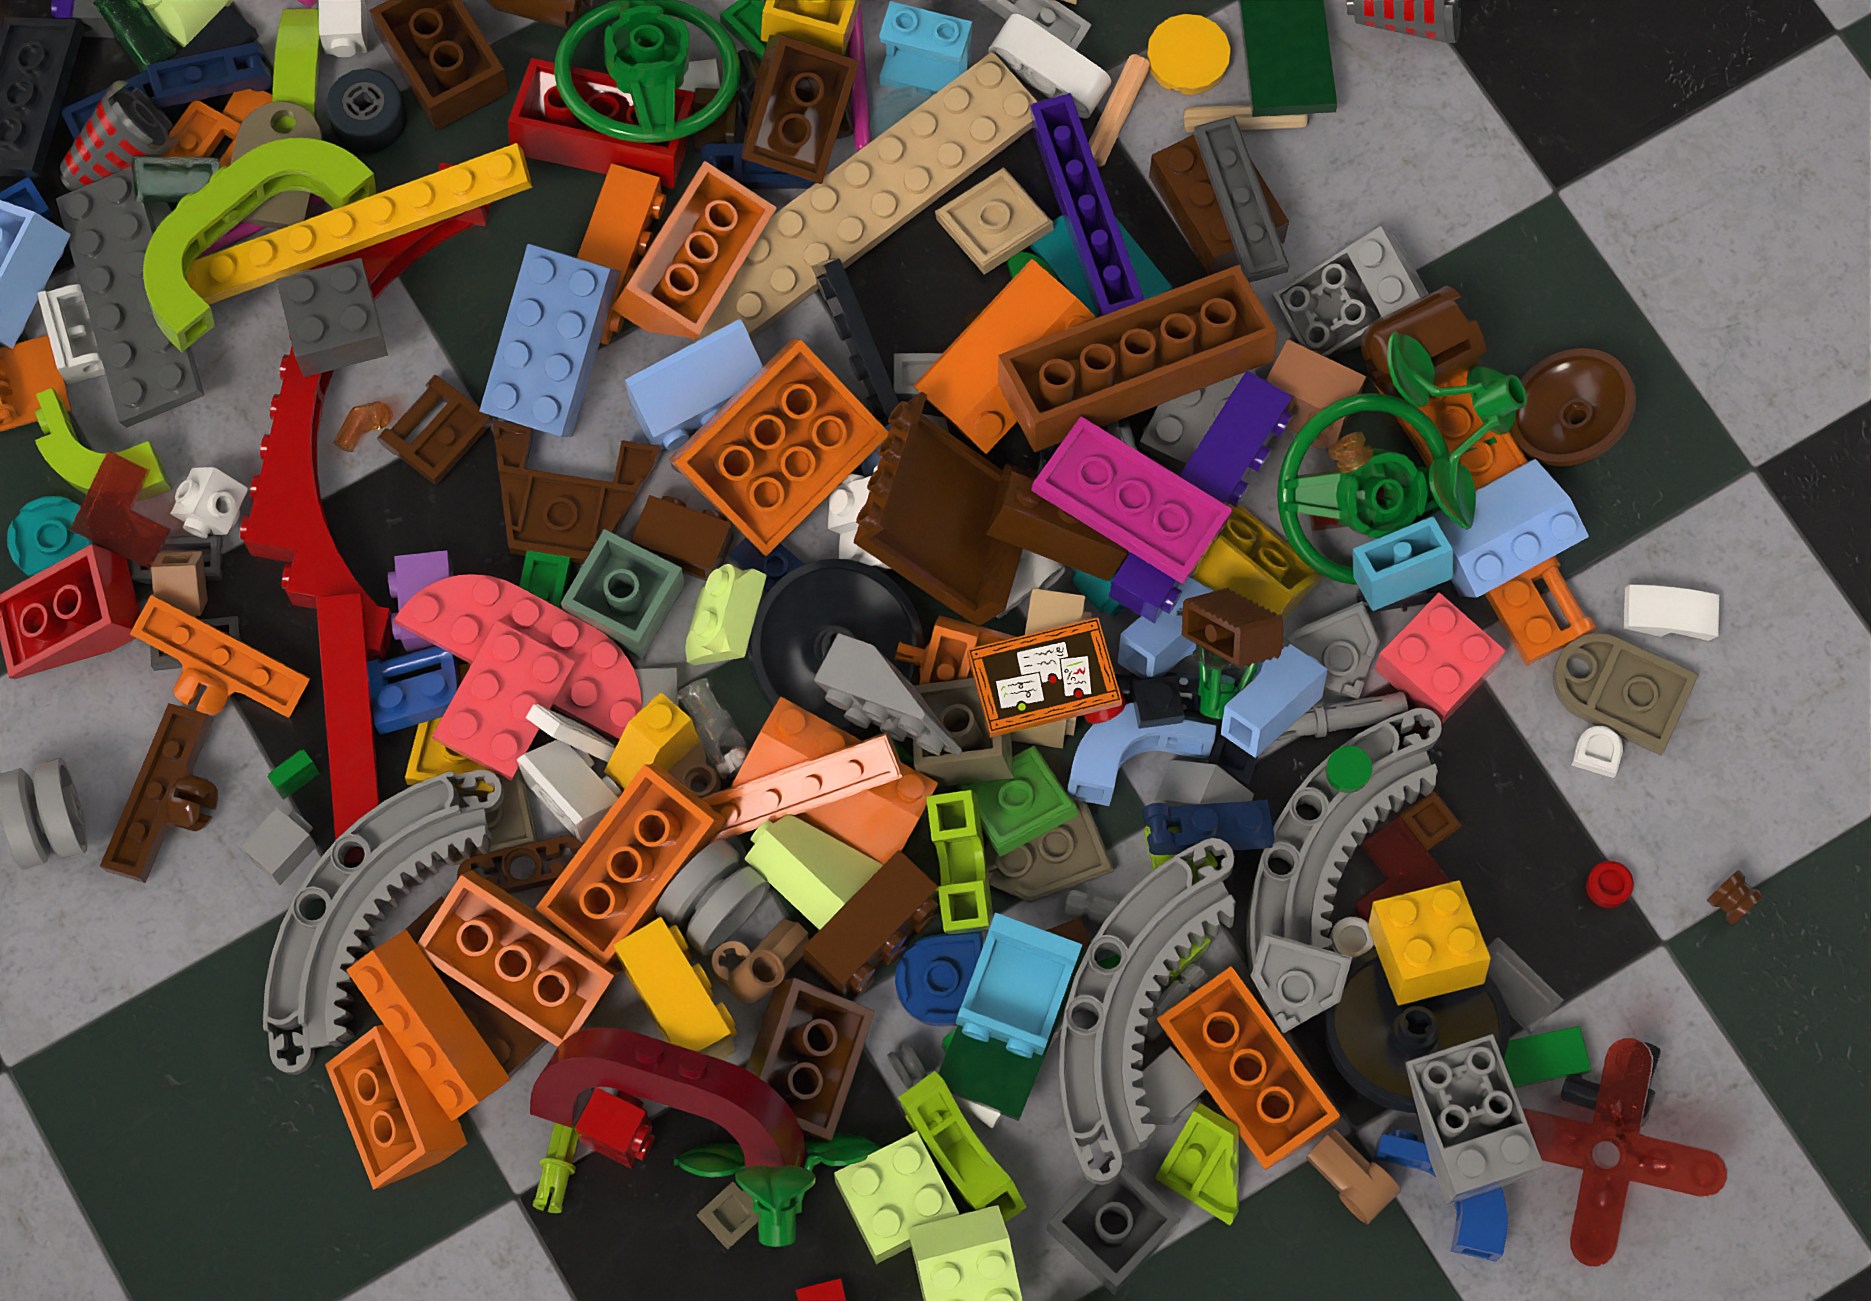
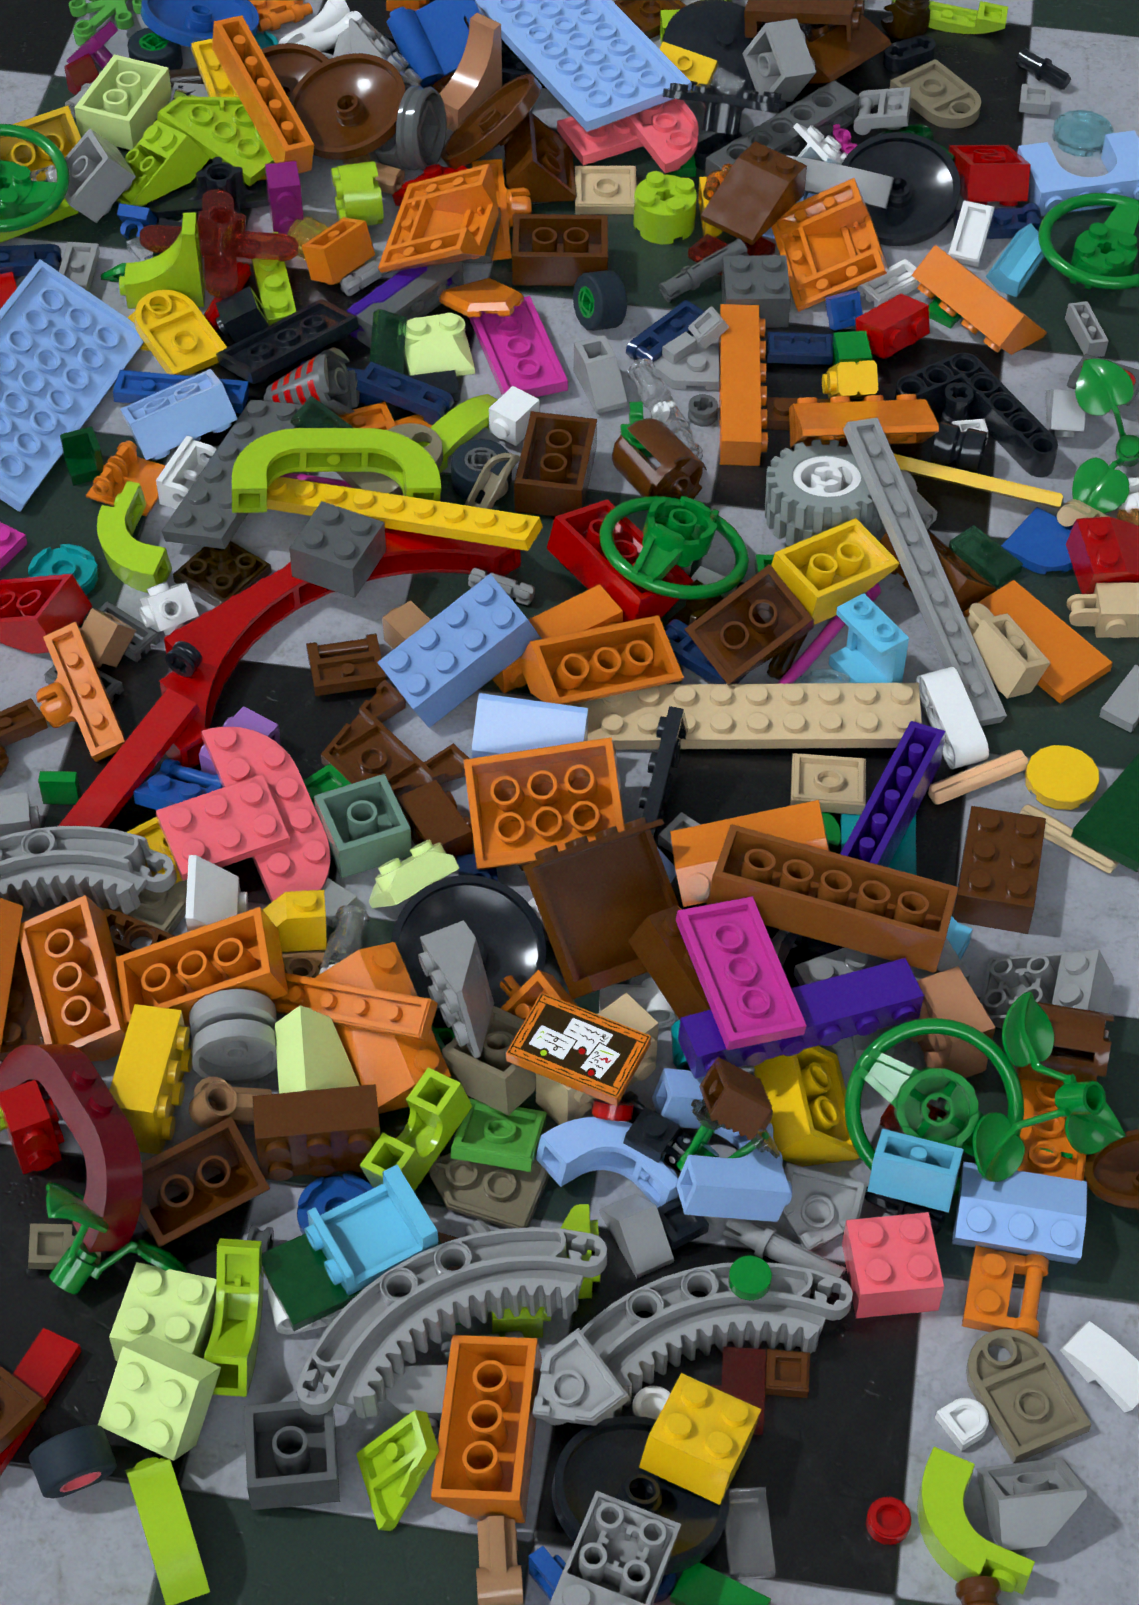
camera: 40 degrees right, 20 degrees down
clear red tile [69,451,171,569] -> none
clear orange arm [333,401,393,452] -> none
white tile [526,704,615,762] -> none
dark blue plate [1142,800,1275,855] -> none
dark grey tile [1193,116,1289,283] -> none
clear orange bush [1328,432,1374,473] -> none
none -> black bush [165,641,203,677]
none -> dark brown tile [173,541,272,607]
none -> medium nougat brick [382,600,431,649]
none -> dark tan piece [464,453,521,509]
none -> light grey axle [468,568,535,605]
none -> lime arch [917,1447,1035,1595]
none -> light grey slope [976,1457,1087,1554]

